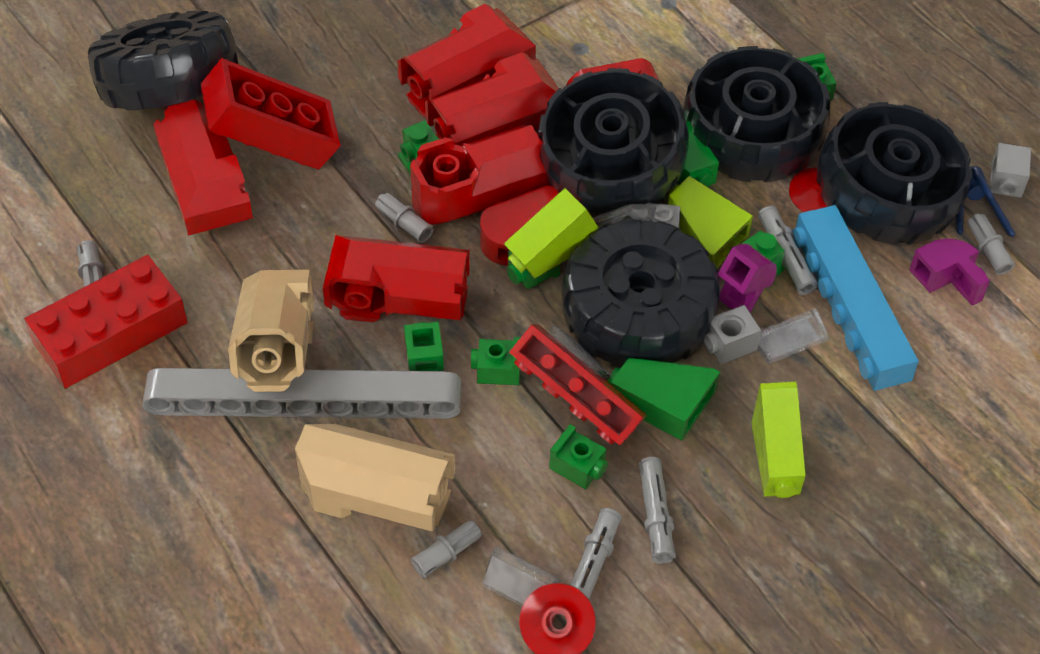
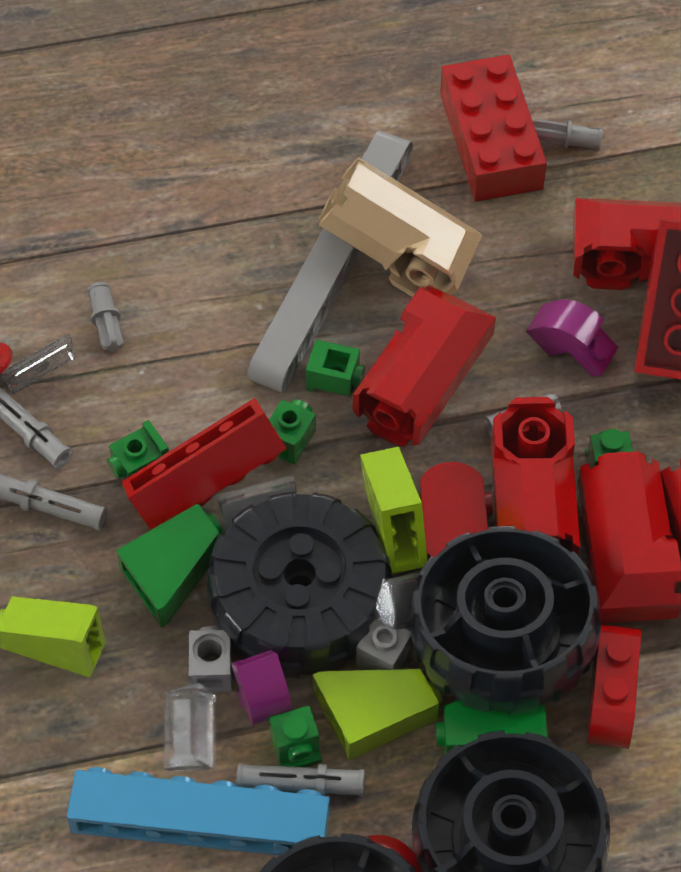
camera: 115 degrees right, 5 degrees up
tan brick [295,424,455,532] -> none
none -> magenta brick [526,300,619,377]

